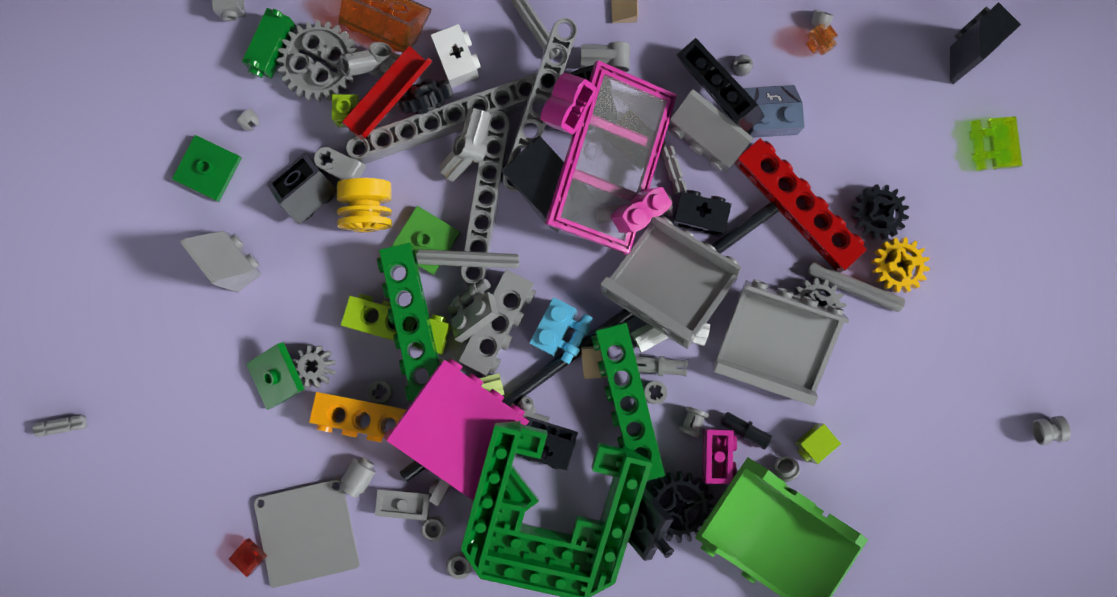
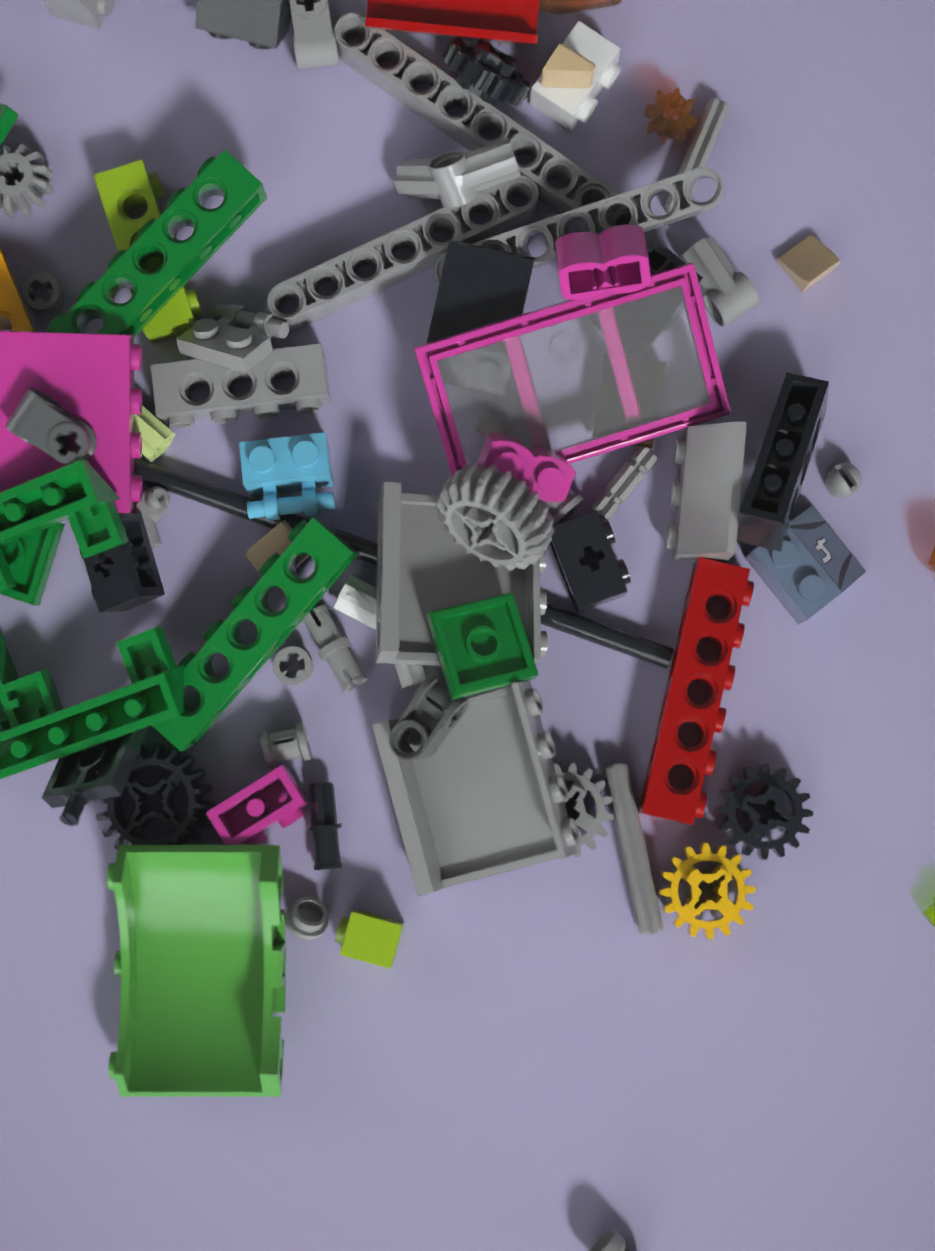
camera: 55 degrees right, 0 degrees up
yellow wheel [337,178,392,233] -> none
bright green plate [391,206,461,275] -> none
light grey axle [416,250,520,269] -> none
none -> dark grey piece [5,387,97,463]
none -> dark grey piece [389,675,469,760]
none -> green plate [427,592,539,700]
none -> light grey gear [436,463,555,571]
none -> tan slope [541,43,596,89]
none -> clear orange gear [644,88,697,145]

